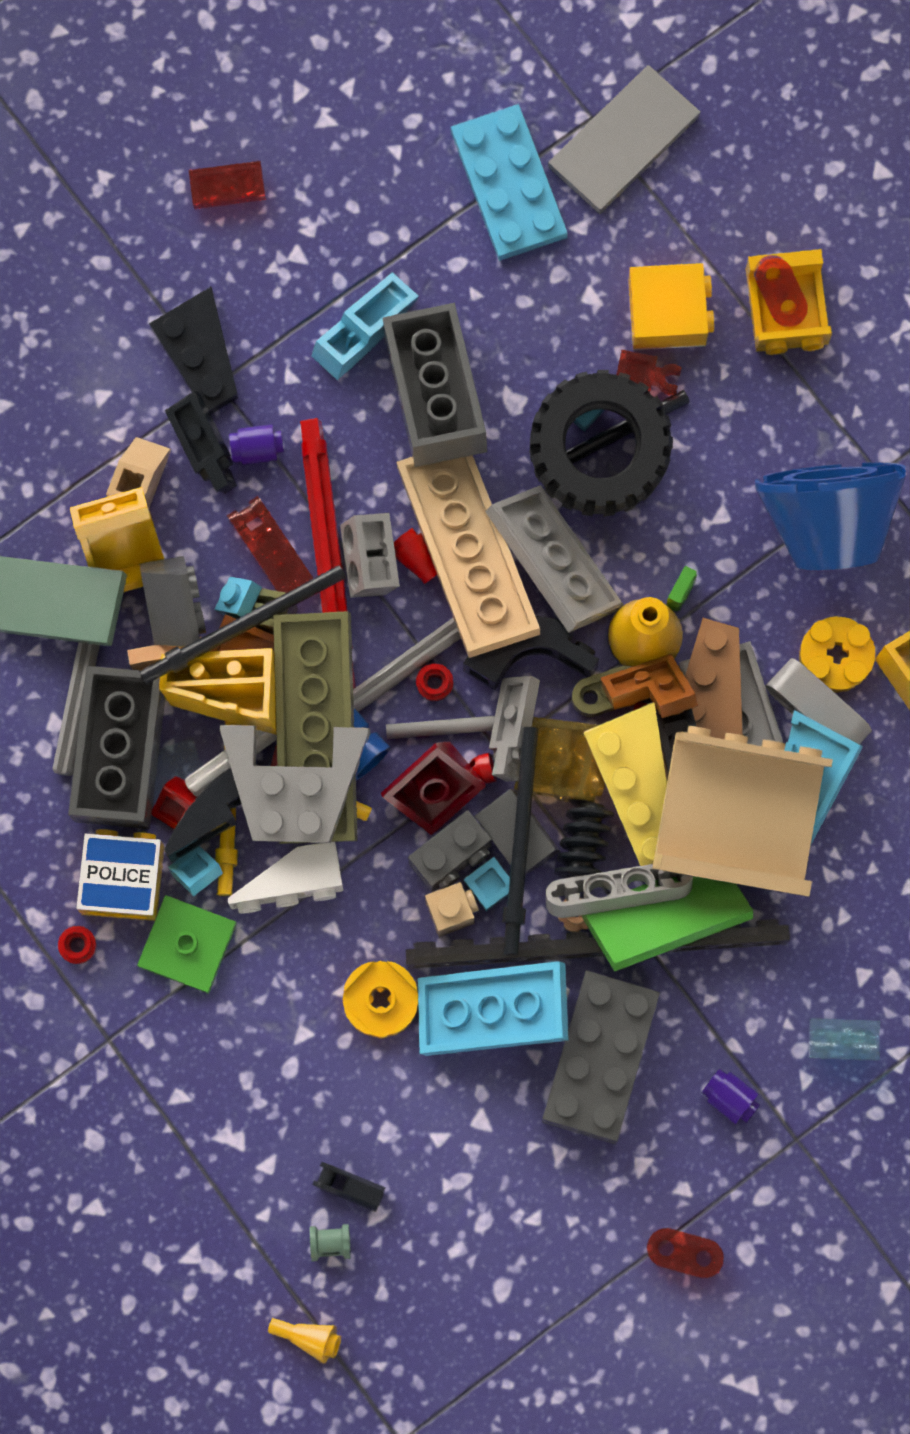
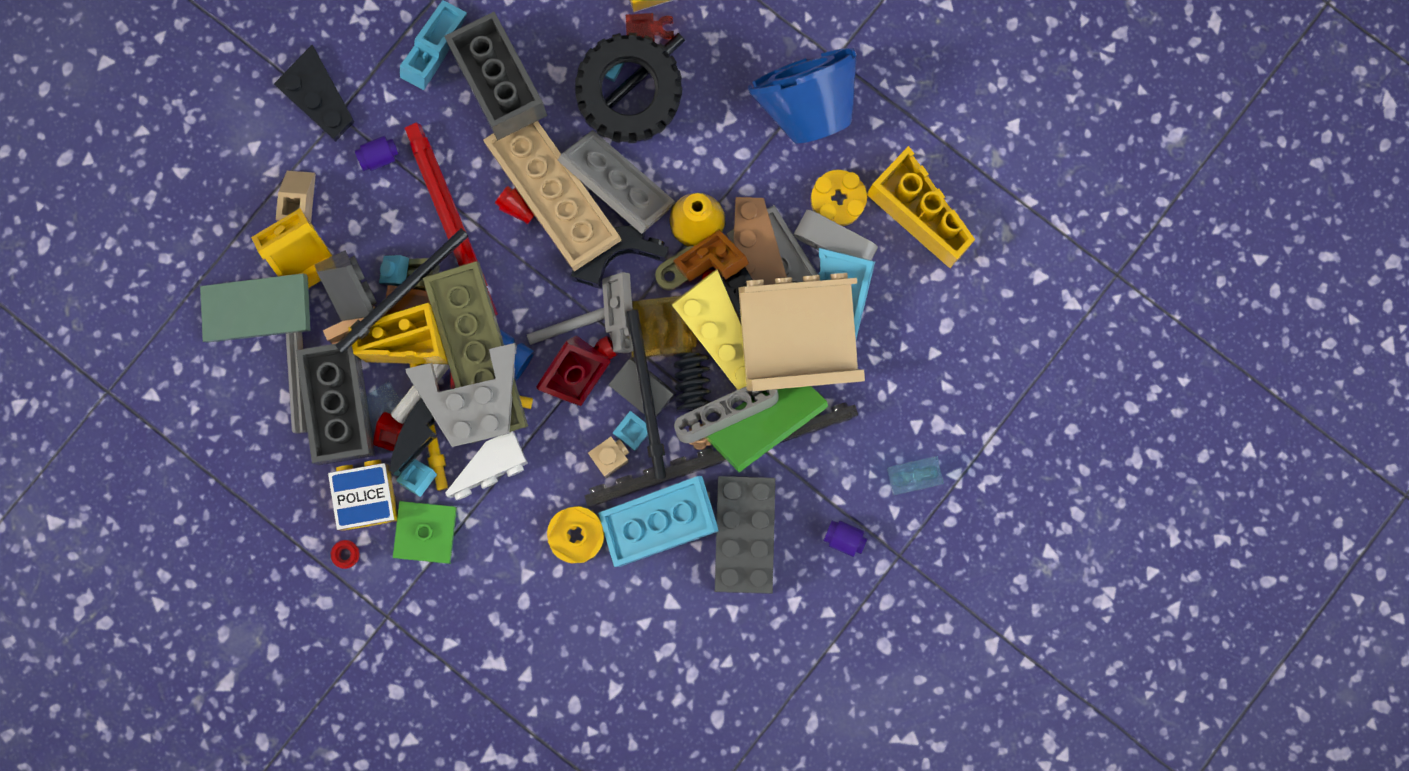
camera: 20 degrees left, 5 degrees up
black hinge [165,391,237,493] -> none
clear red plate [226,496,313,593] -> none
sand green bush [310,1224,351,1261] -> none
black bar [312,1162,386,1212] -> none
light grey brick [340,513,400,598] -> none
light grey axle [353,618,461,712] -> none
dark grey brick [408,810,492,892] -> none
red plate [416,663,453,701] -> none
clear red plate [646,1228,724,1279] -> none
bright green tile [666,565,697,612] -> none

